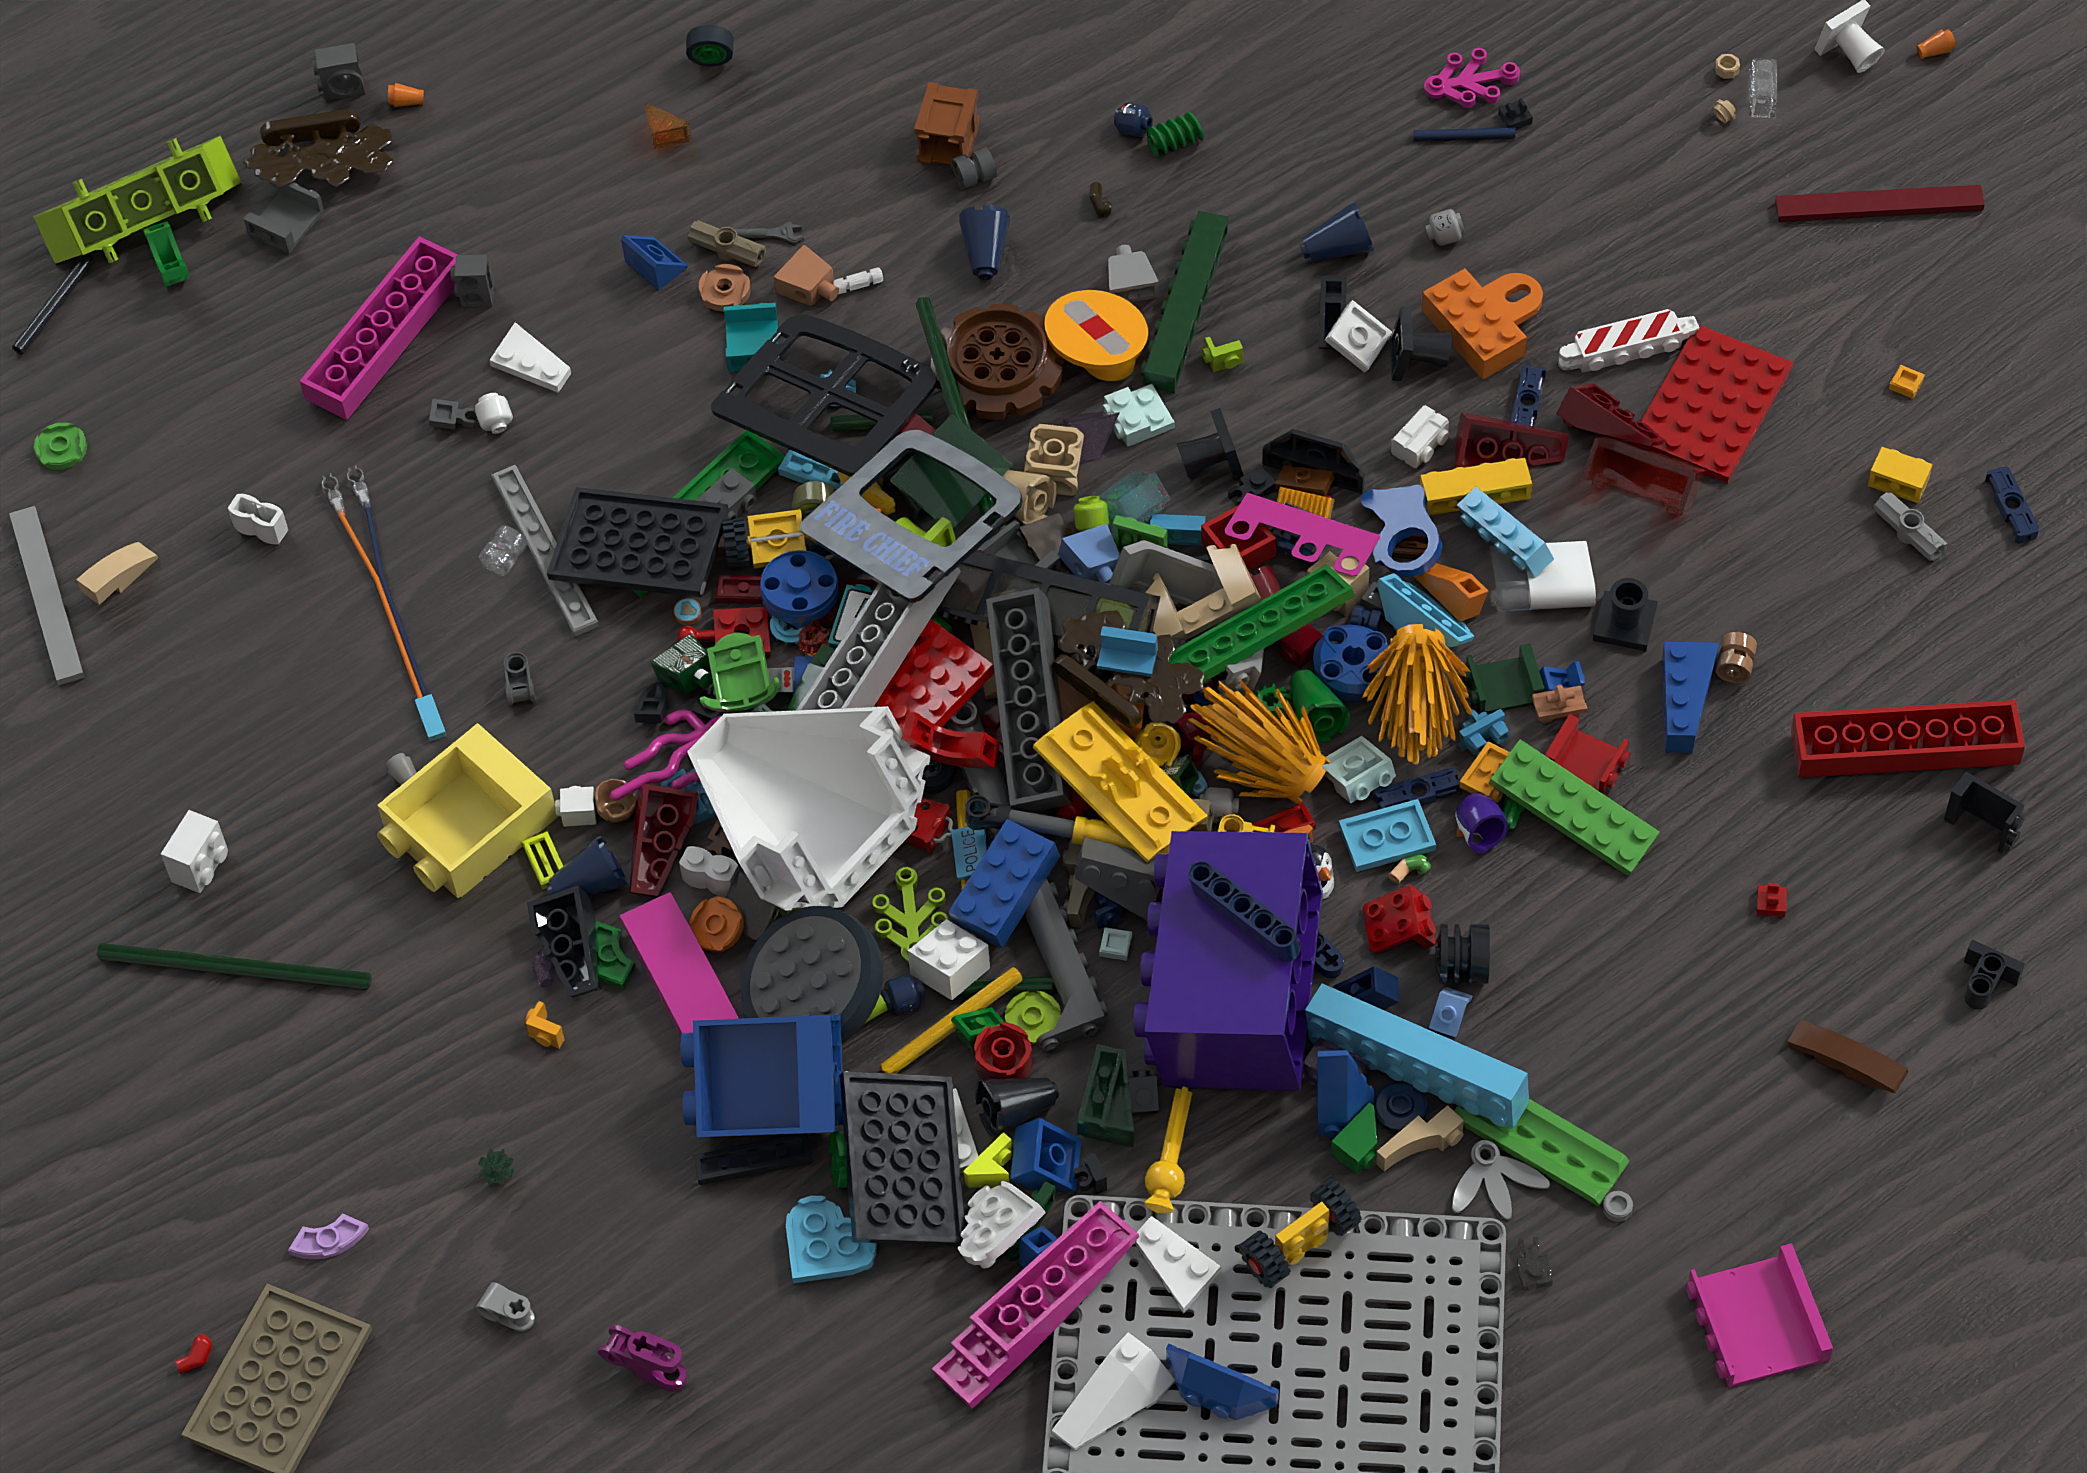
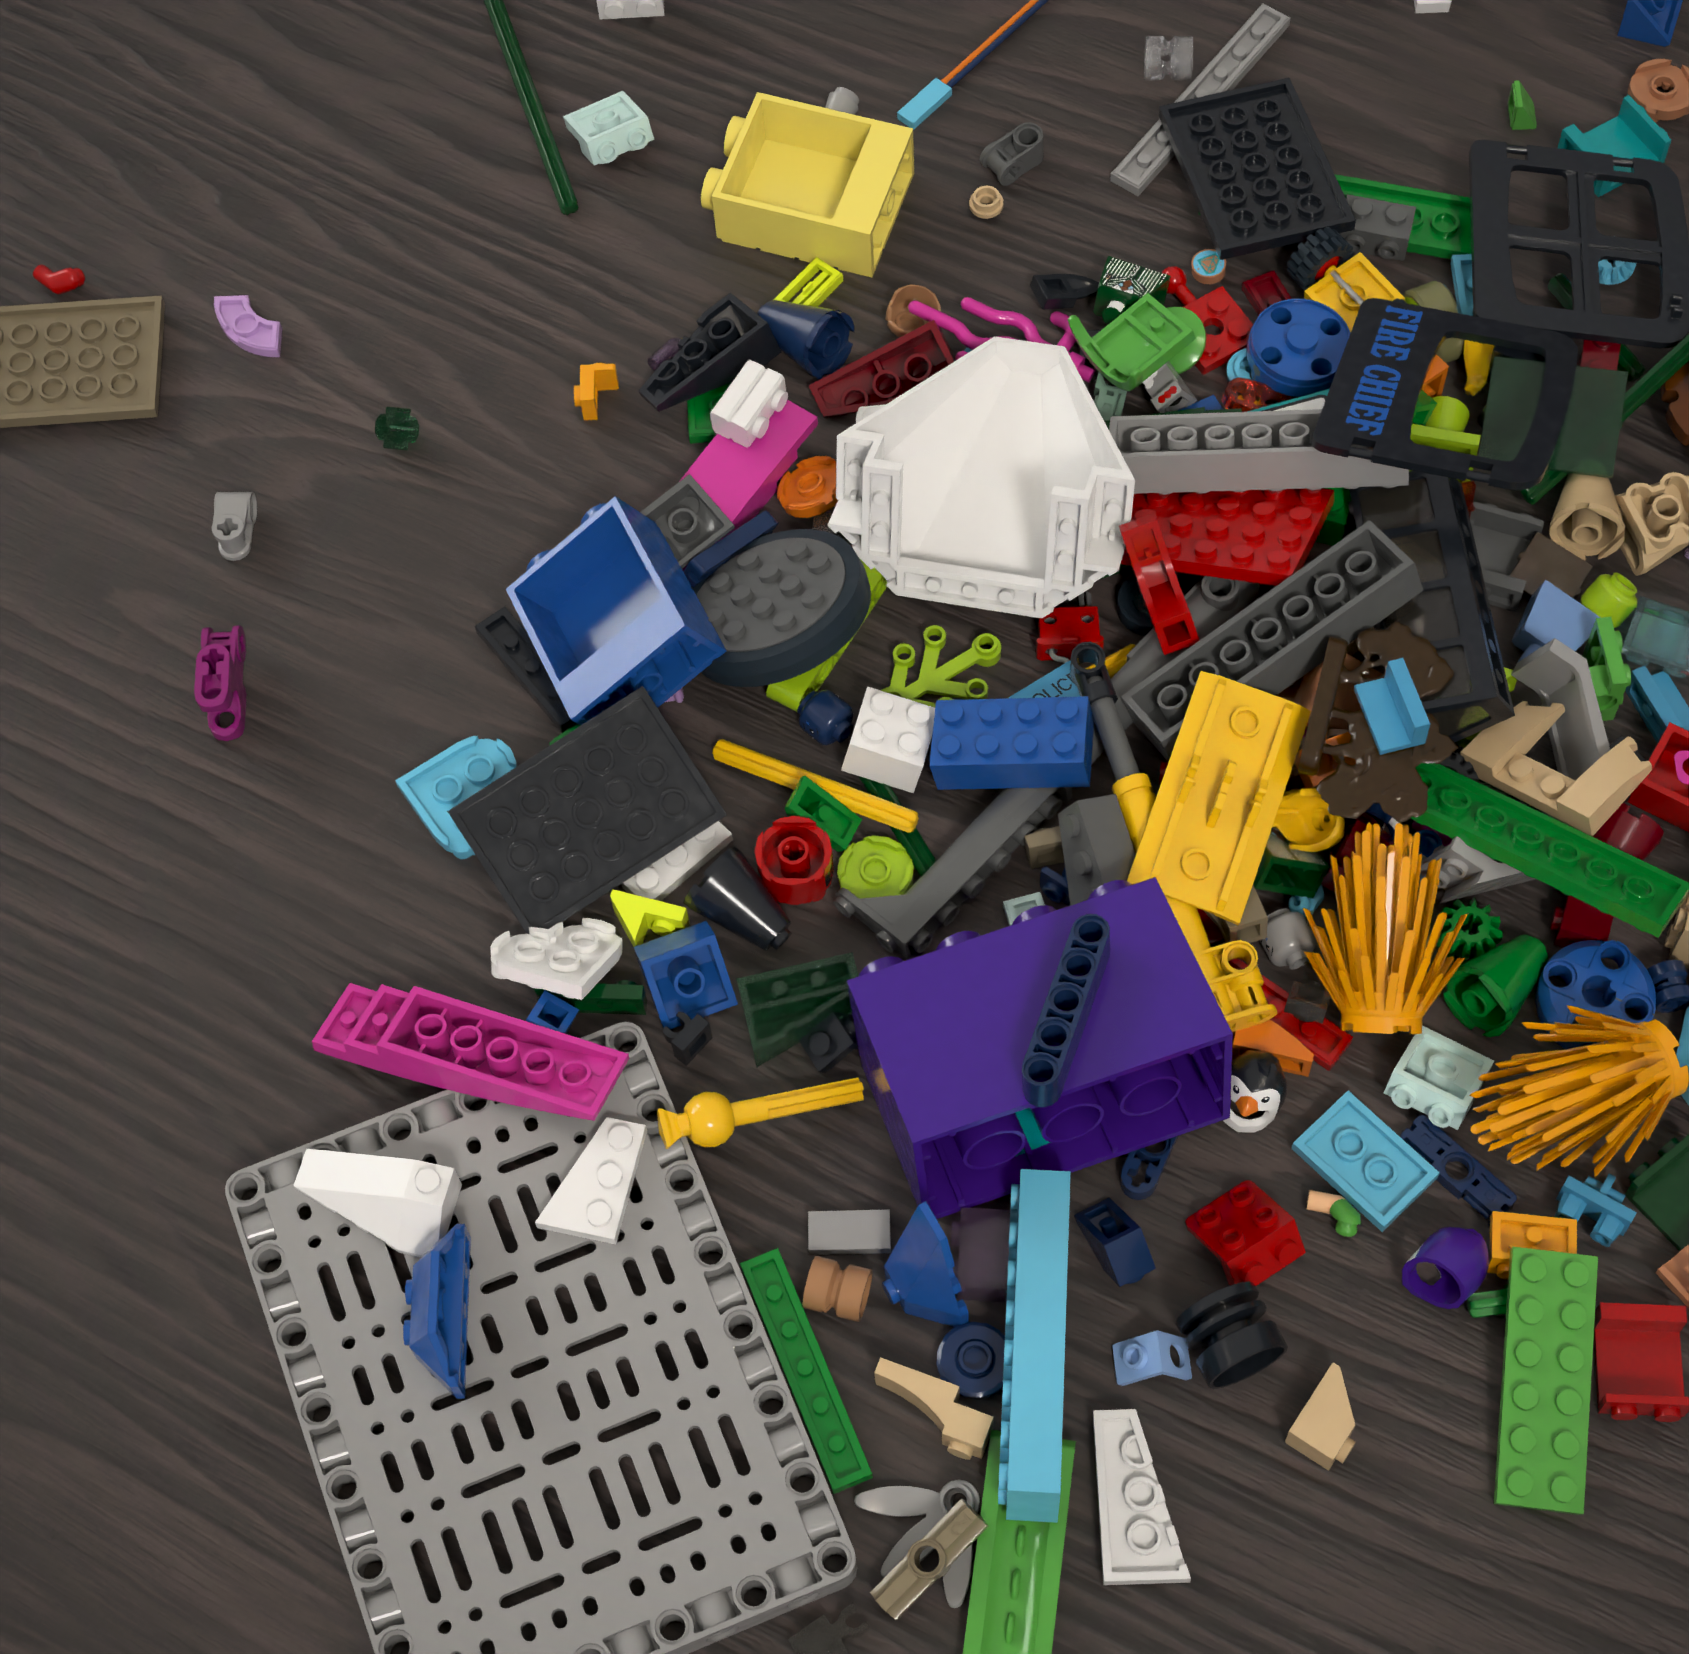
camera: 65 degrees right, 5 degrees up
white brick [555,786,597,827] -> none
black plate [1238,1179,1362,1288] -> none
green slope [1331,1102,1377,1175] -> none
none -> light aqua plate [563,91,654,166]
none -> dark grey slope [640,474,735,568]
none -> dark blue piece [683,510,779,588]
none -> white brick [710,360,788,448]
none -> green plate [740,1248,873,1494]
none -> medium nougat wheel [802,1256,873,1322]
none -> light grey tile [808,1209,891,1255]
none -> dark tan piece [870,1498,989,1620]
none -> tan plate [969,185,1003,219]
none -> white wing [1093,1409,1191,1585]
none -> clear smoke plate [1284,971,1331,1024]
none -> tan slope [1285,1363,1356,1471]
none -> bright green slope [1507,80,1537,130]

